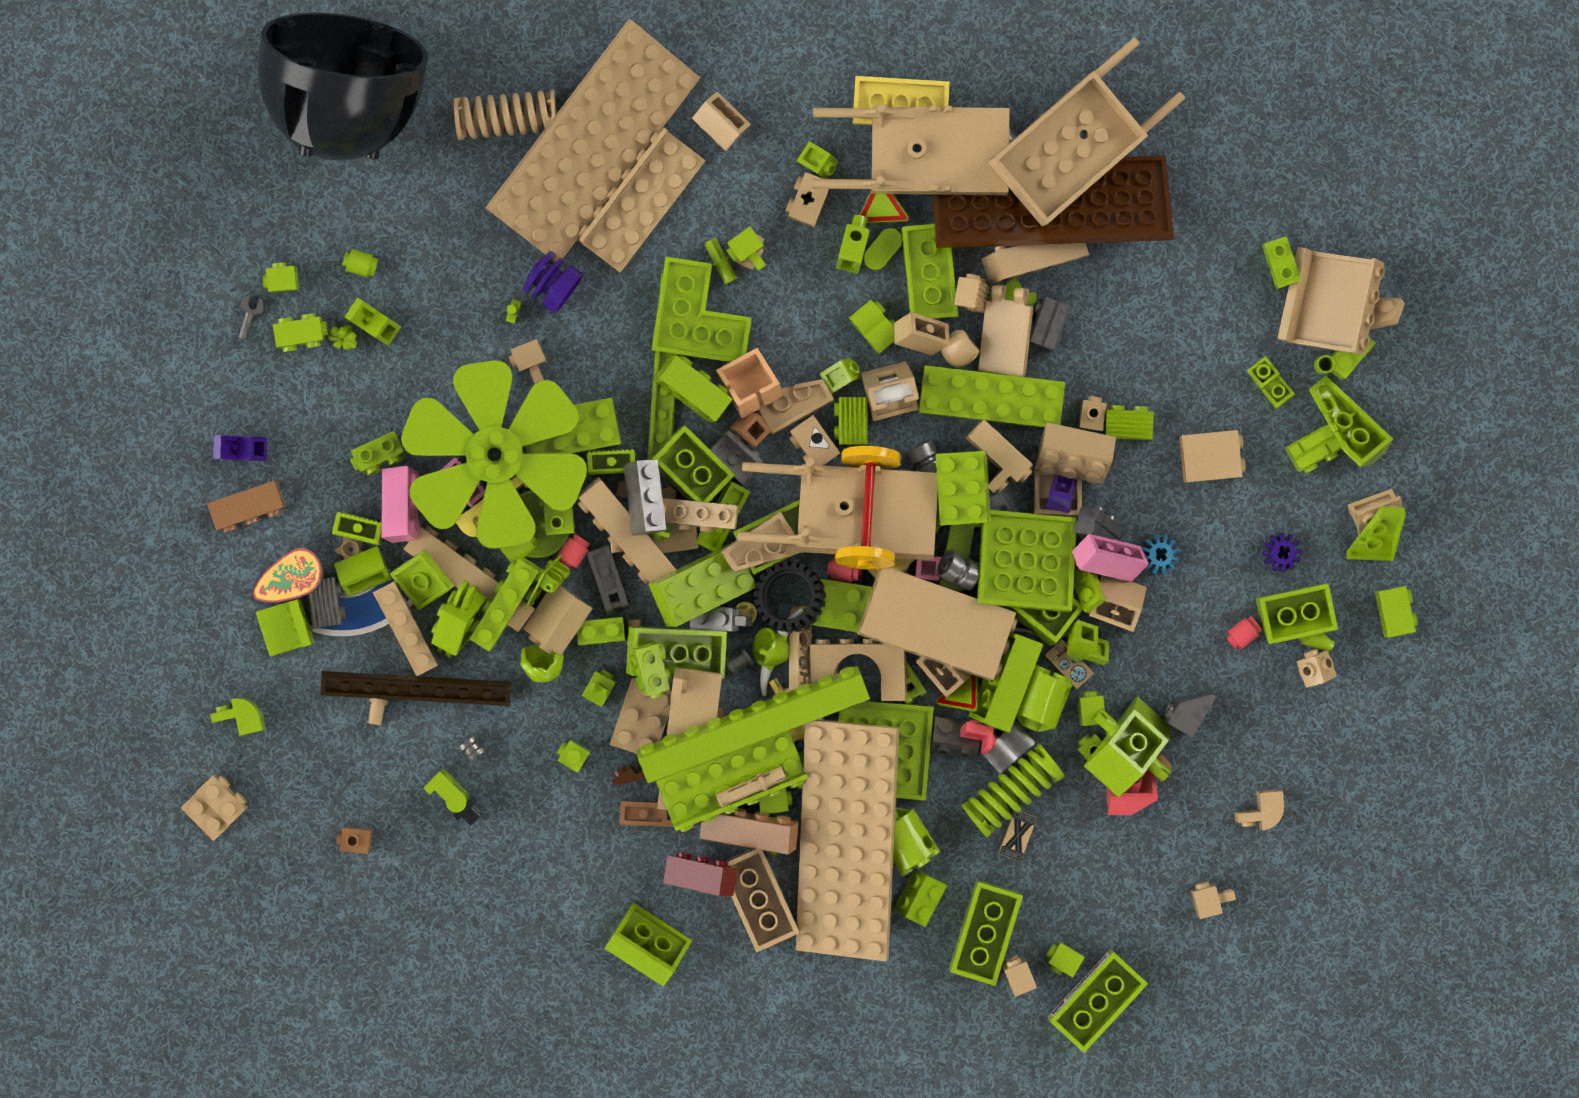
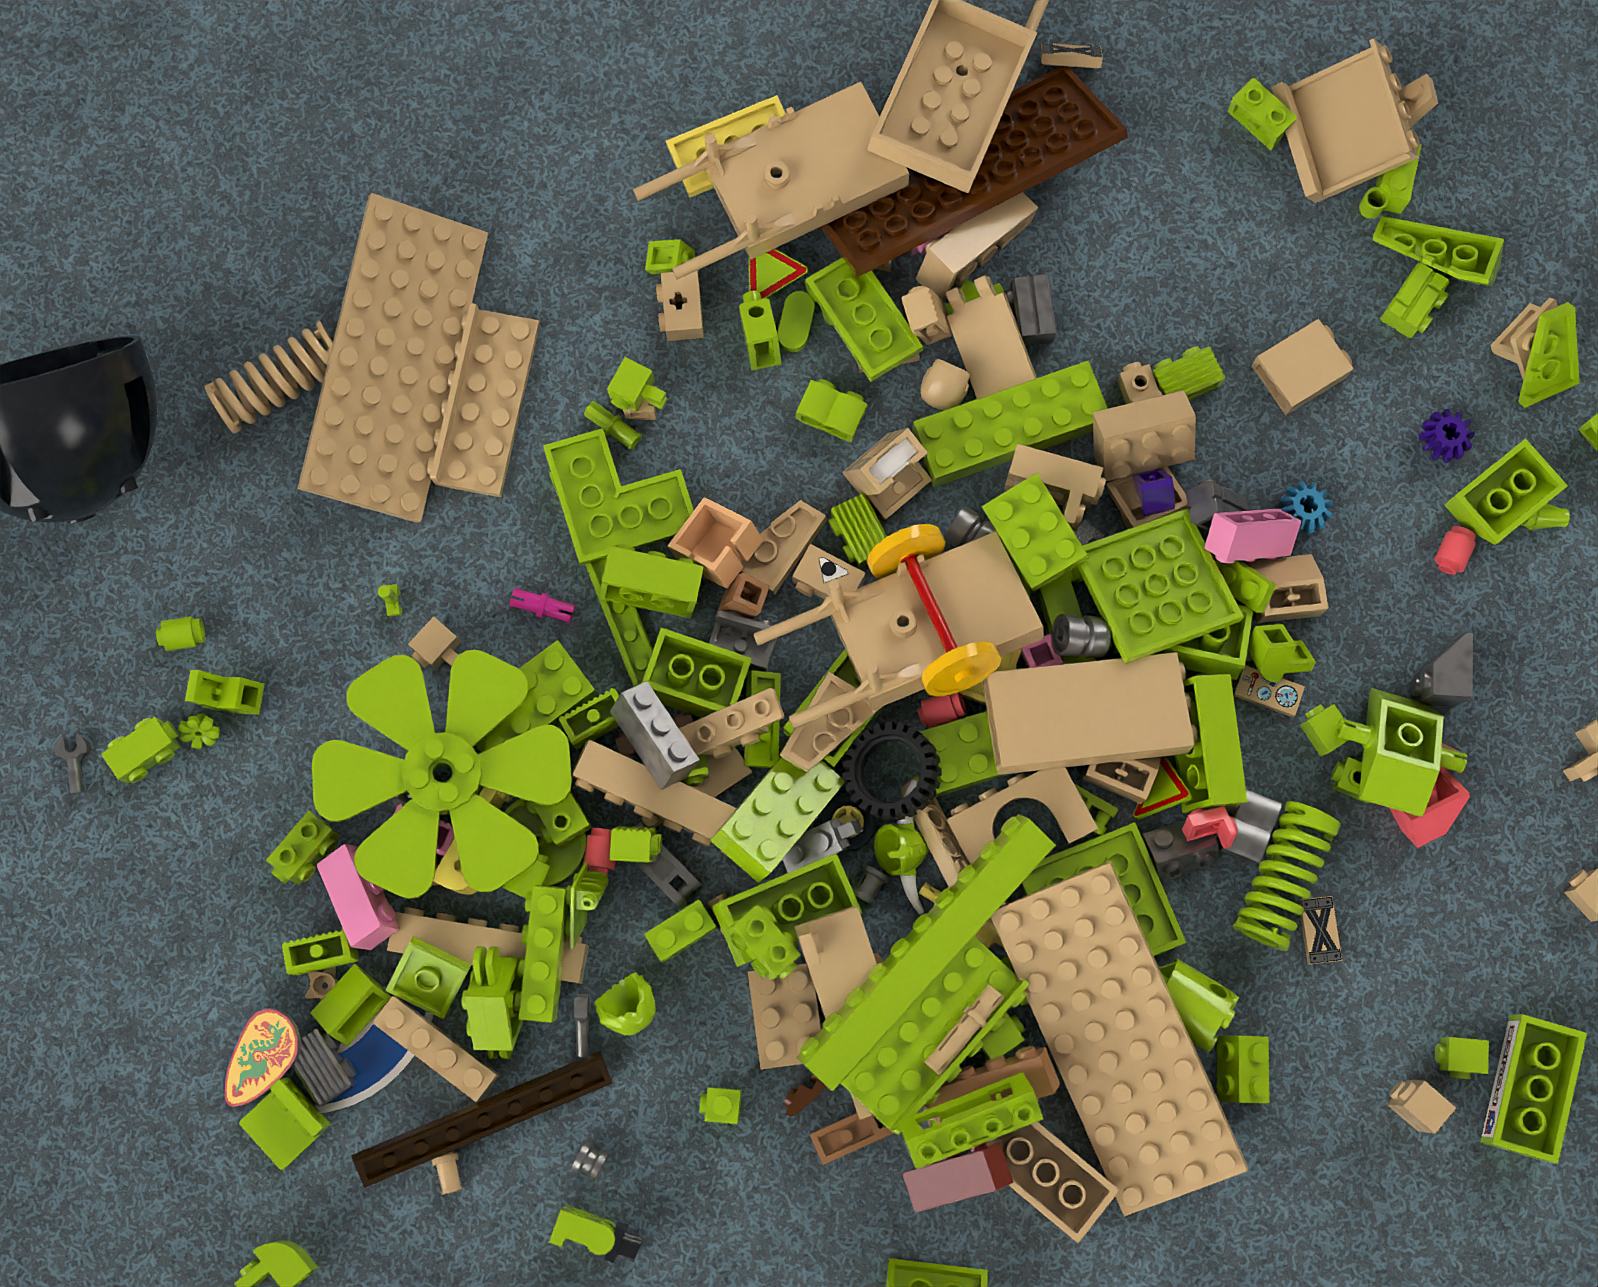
camera: 25 degrees left, 10 degrees down
medium nougat brick [207,481,286,533] -> none
dark purple brick [213,435,267,461] -> none
lime brick [263,263,299,293] -> none
dark purple wheel [522,251,583,314] -> none
tan brick [523,586,592,655] -> none
lime brick [582,669,617,707] -> none
tan brick [692,92,751,151] -> none
lime bracket [819,358,861,394] -> none
tan brick [894,312,949,356] -> none
lime brick [949,879,1023,986] -> none
lime cylinder [1016,665,1073,732] -> none
lime slope [1247,356,1295,410] -> none
tan brick [1296,649,1337,688] -> none
none -> dark pink pin [509,587,576,624]
none -> flat silver bar [574,994,590,1057]
none -> lime brick [610,825,662,863]
none -> lime brick [897,1072,1043,1170]
none -> tan tile [1040,43,1103,68]

